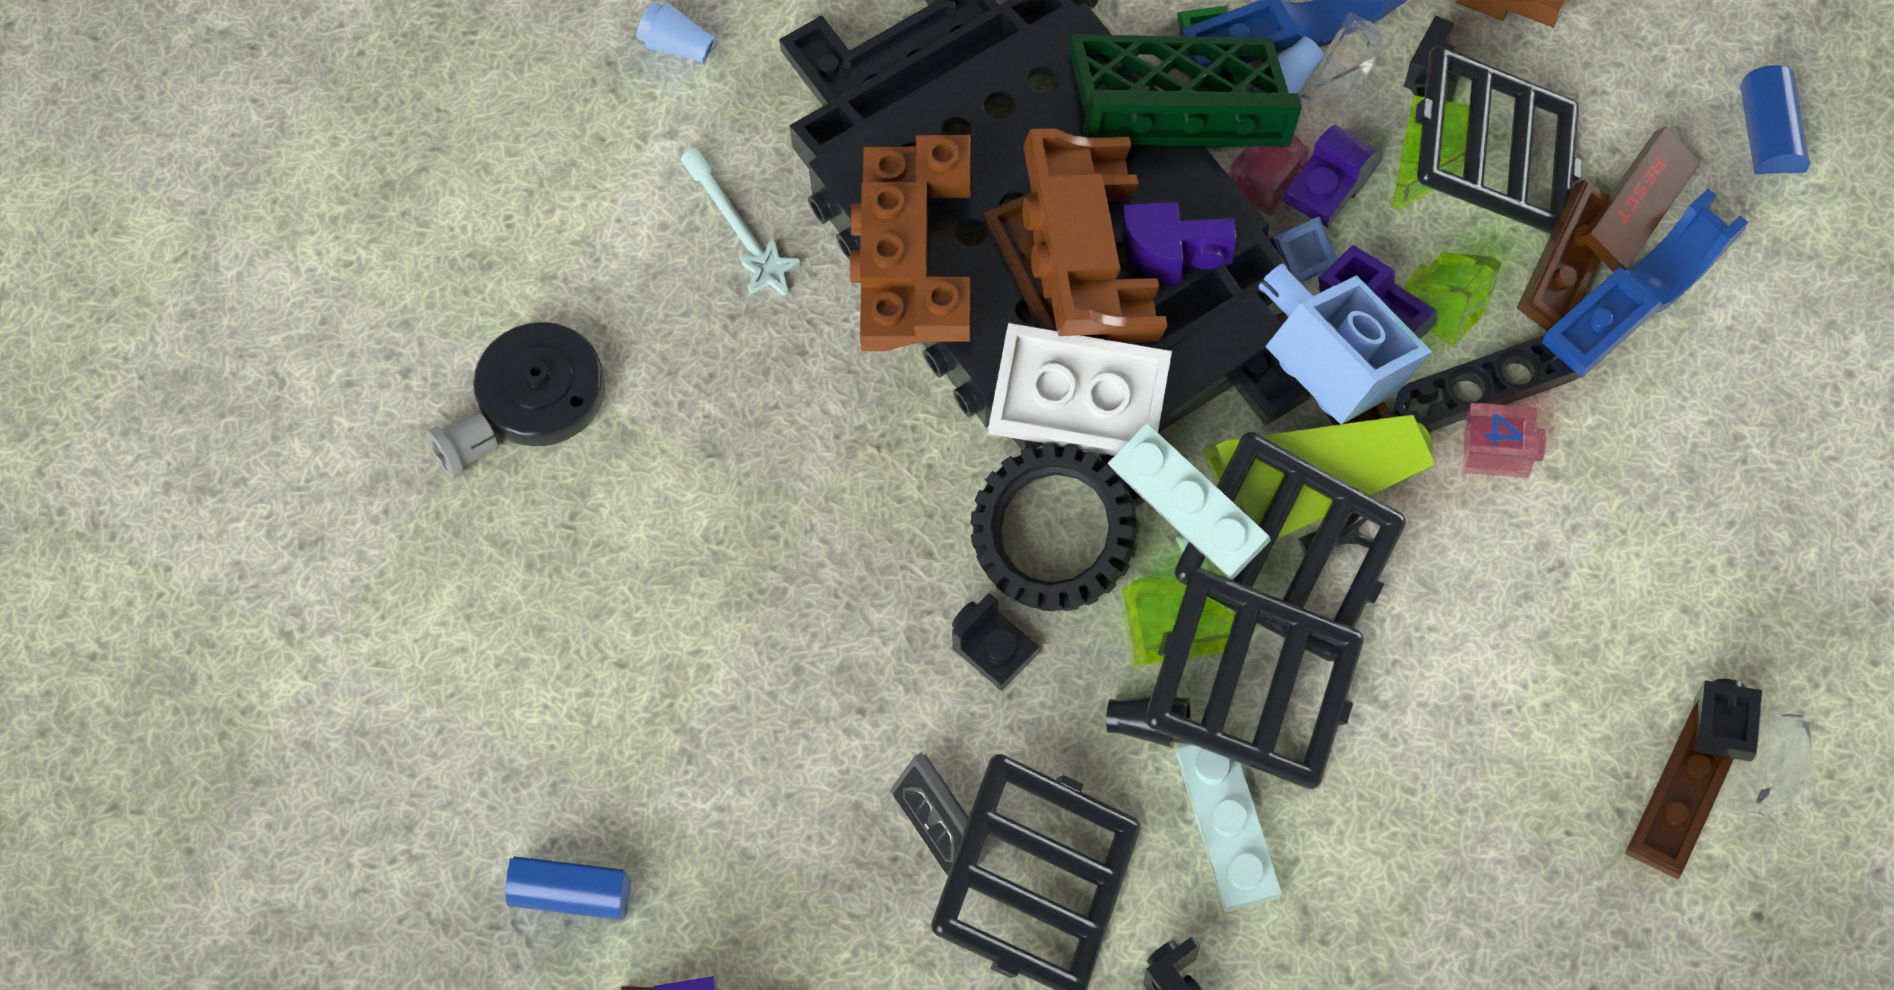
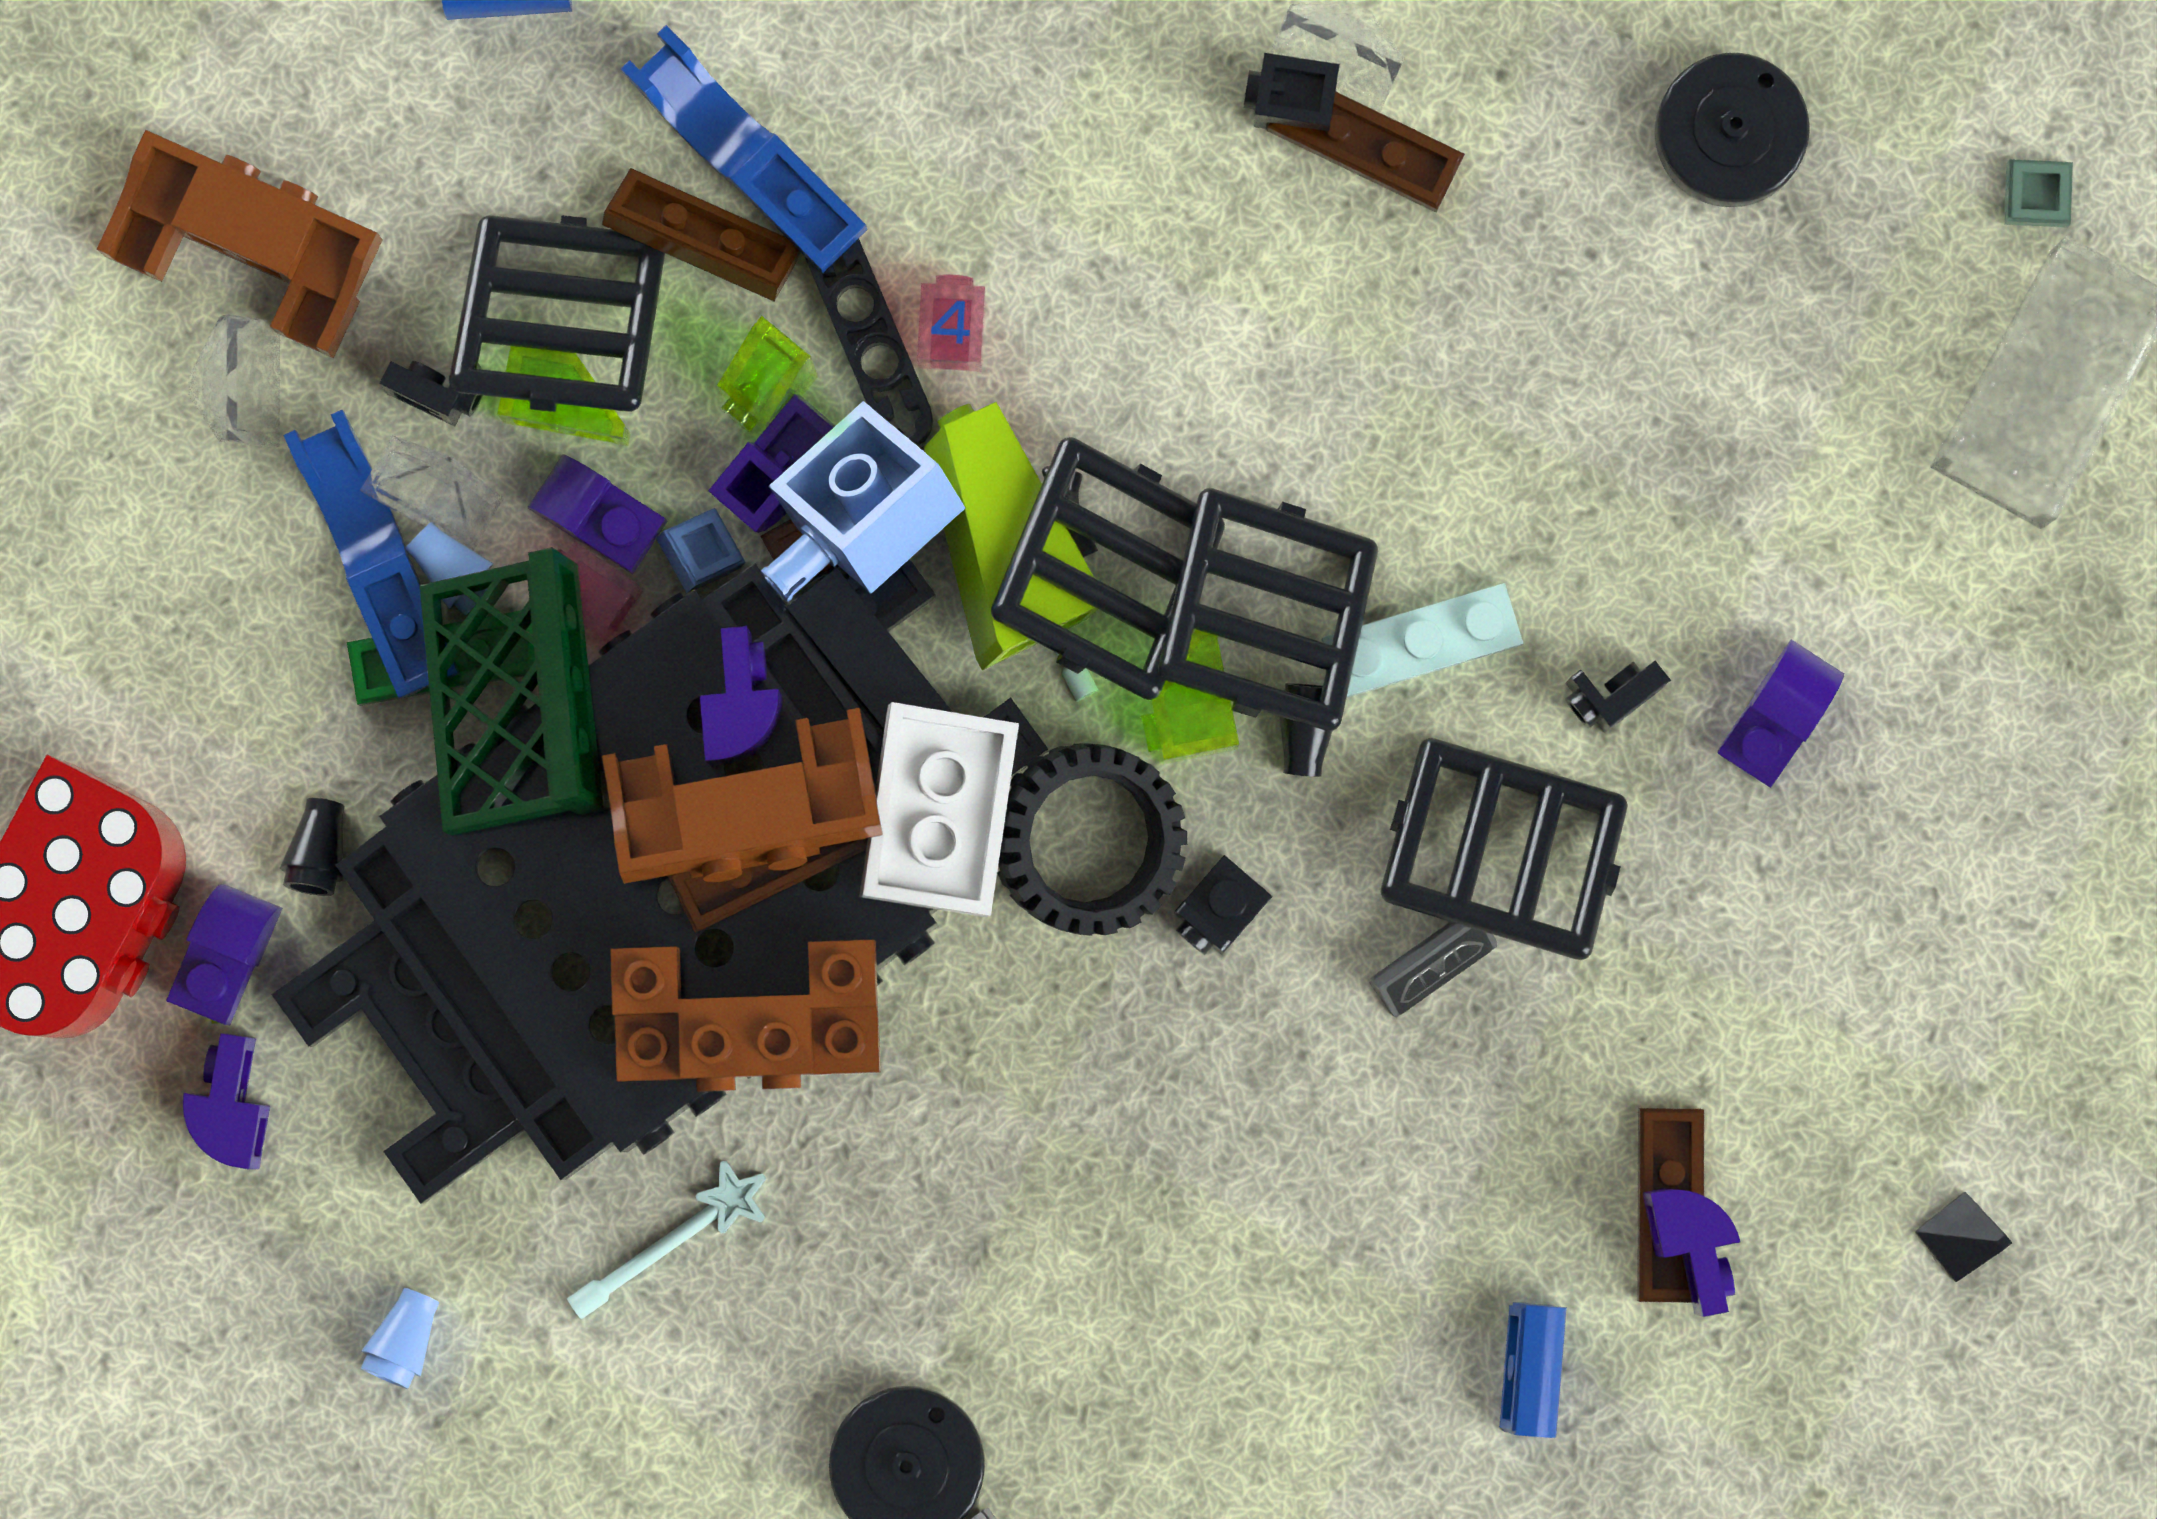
camera: 95 degrees left, 20 degrees up
light aqua plate [1108,423,1271,580] -> none
reddish brown tile [1580,126,1701,272] -> none

